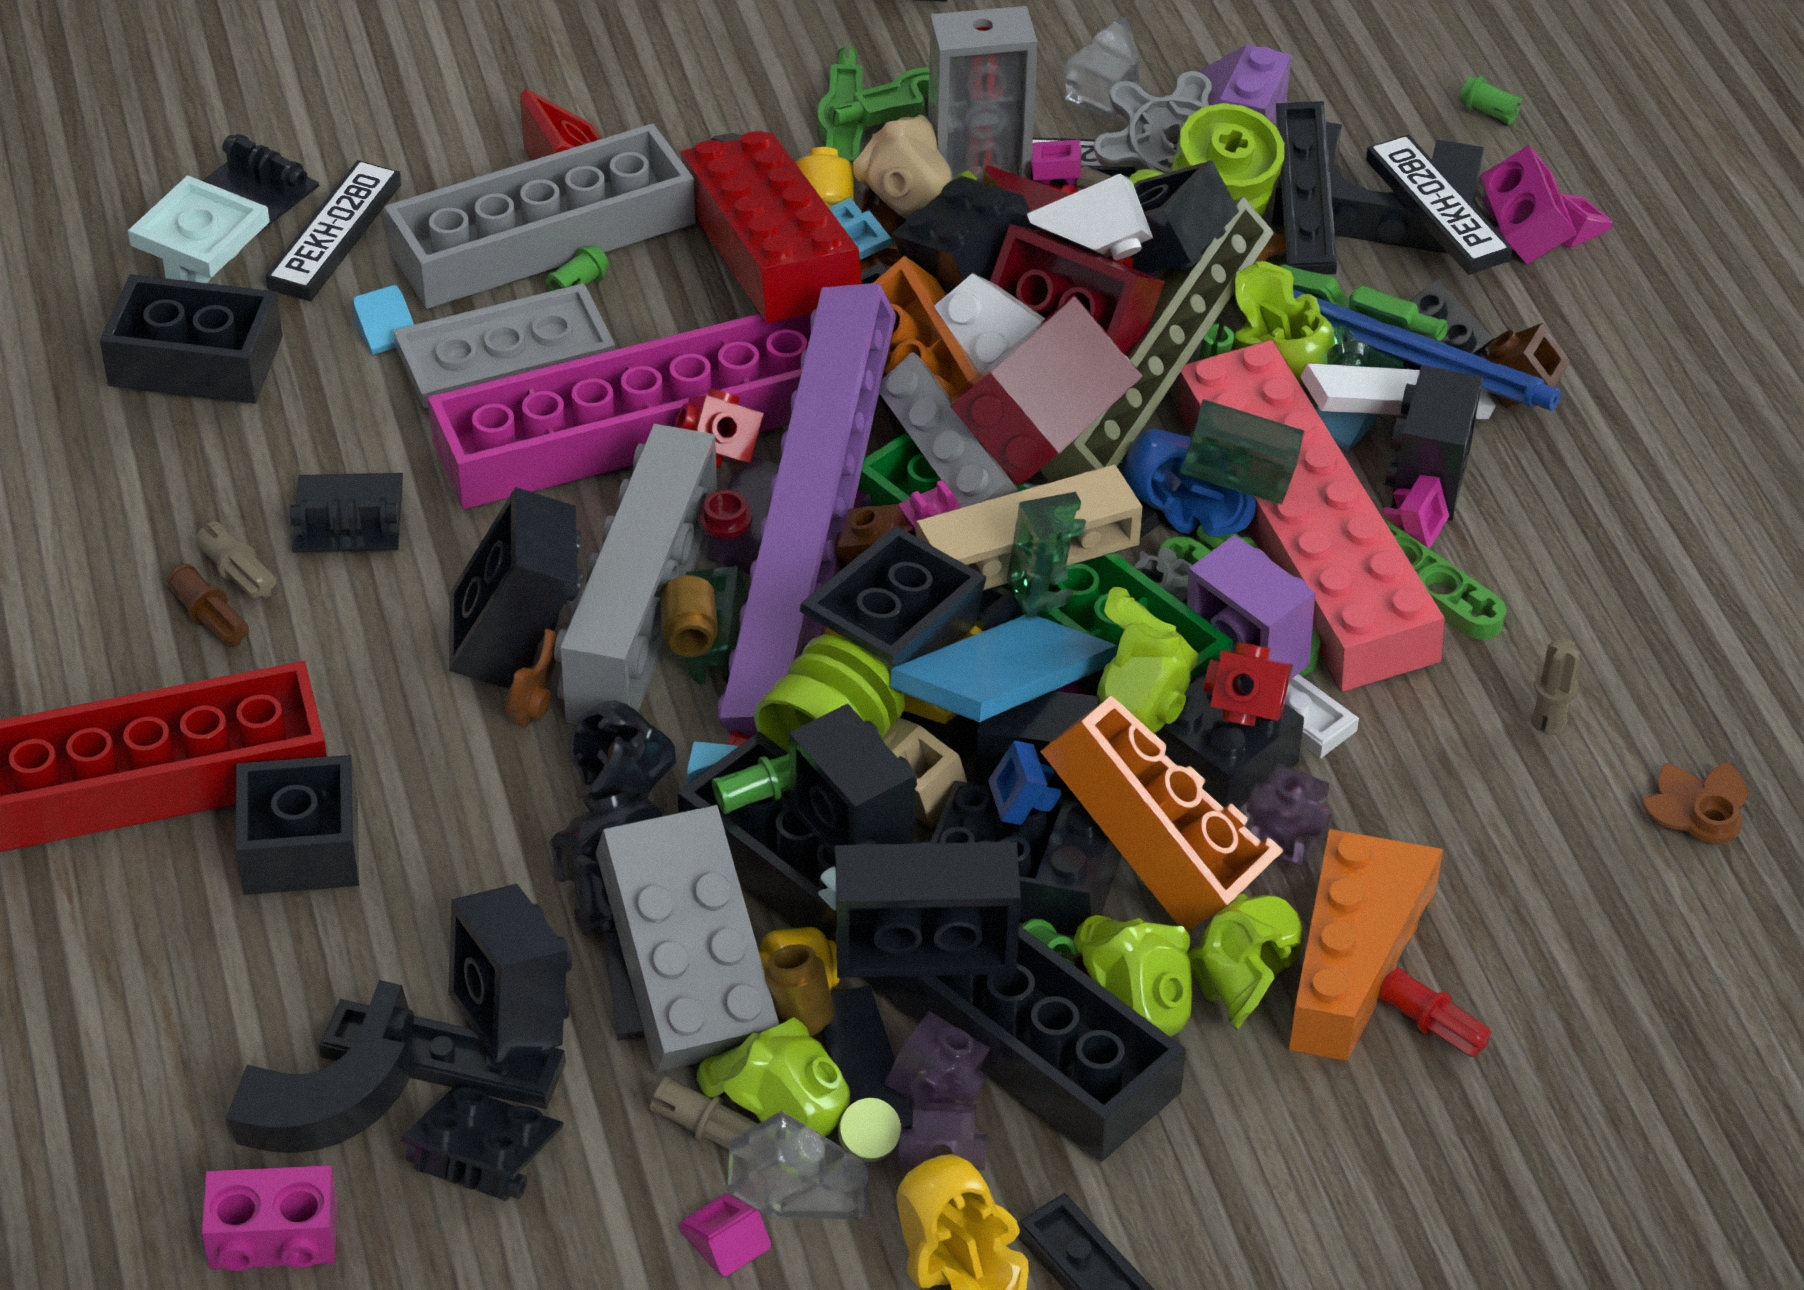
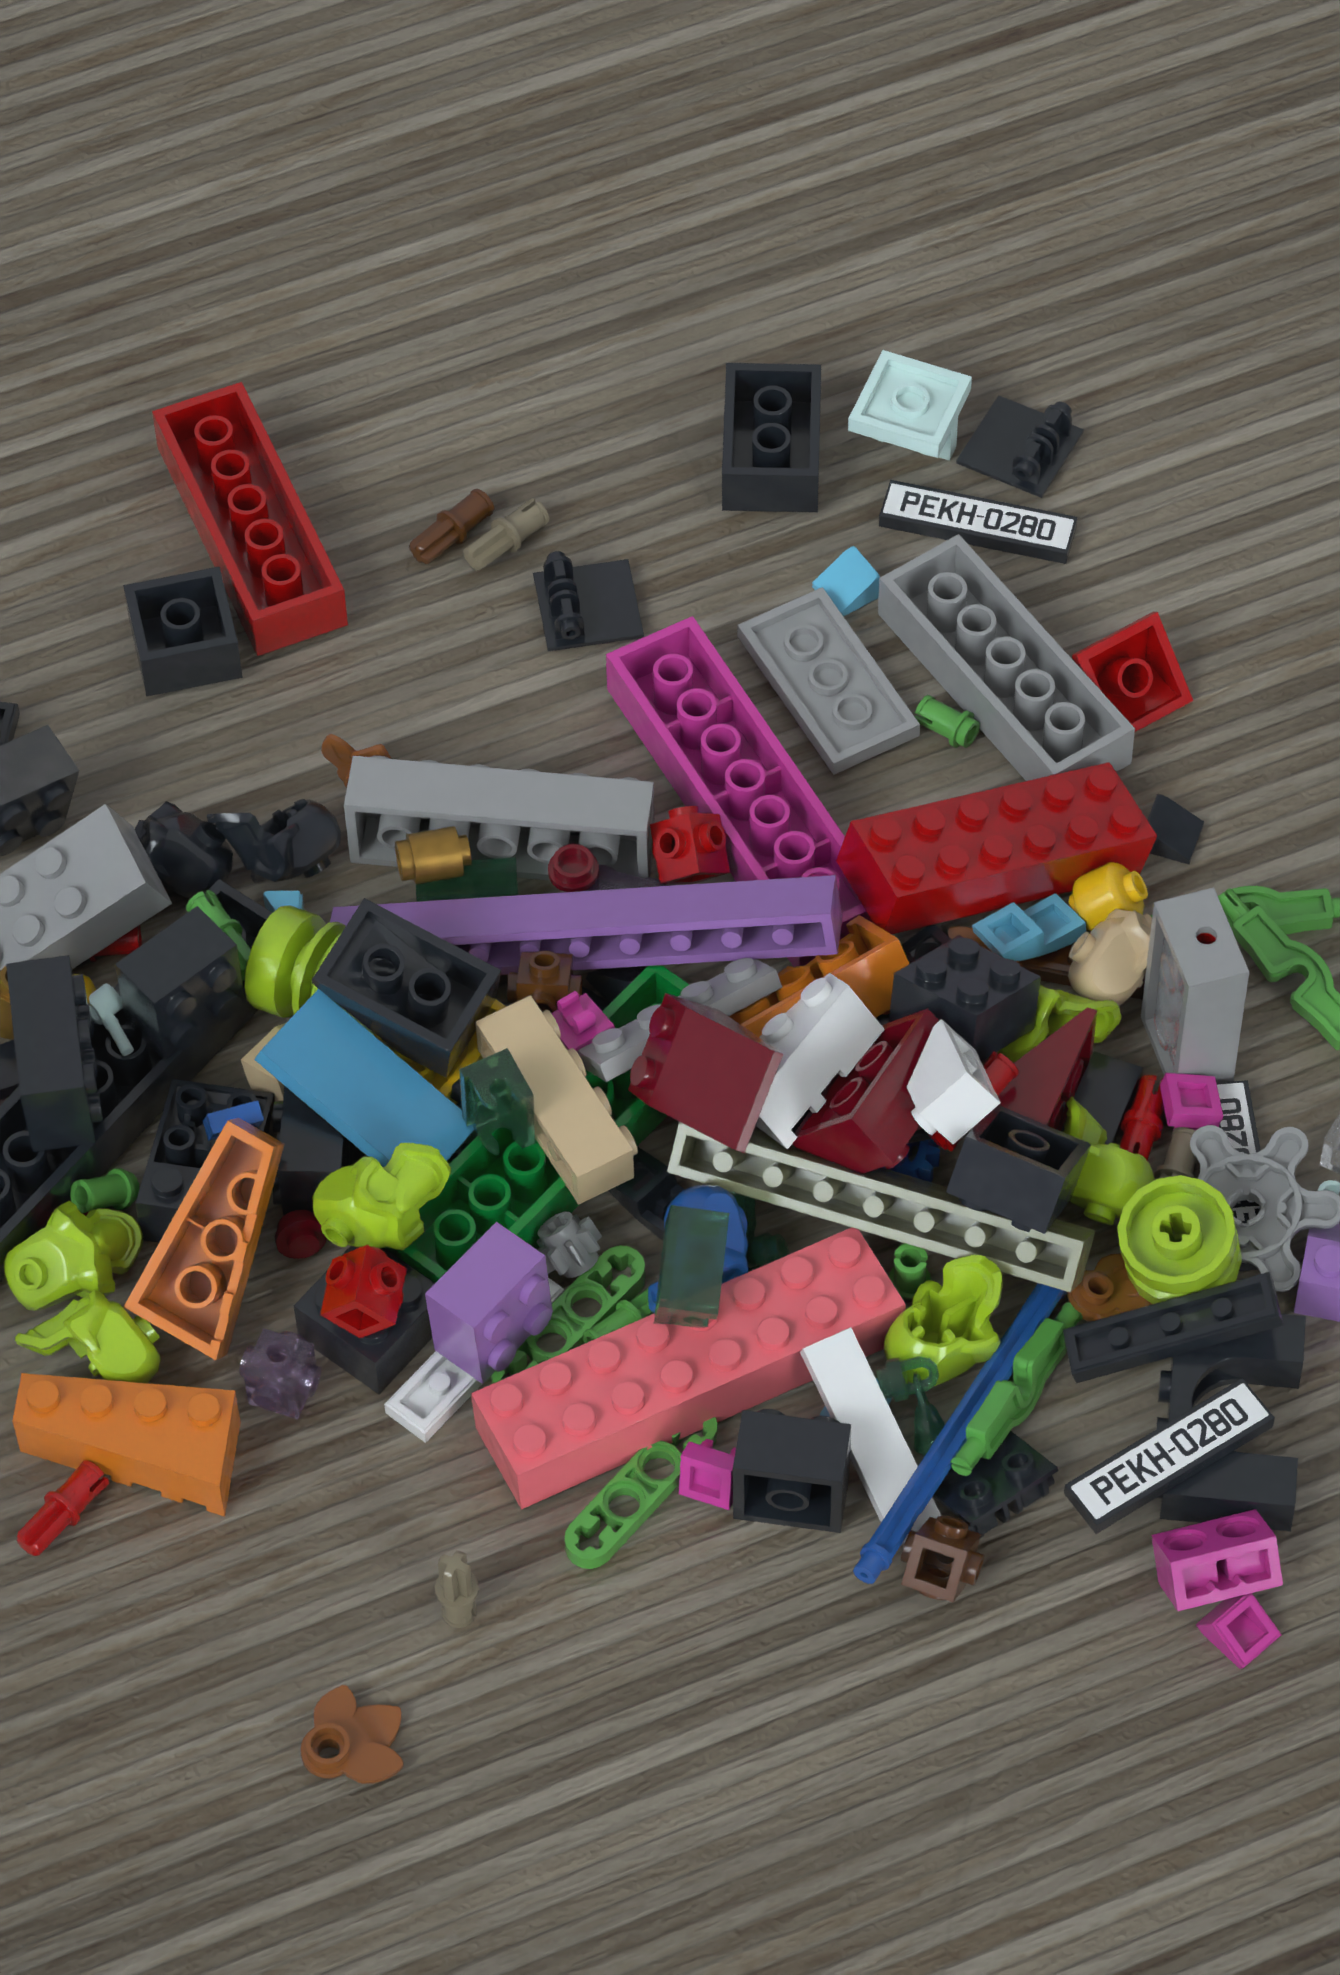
camera: 85 degrees right, 10 degrees up
black brick [449,487,583,689] -> none

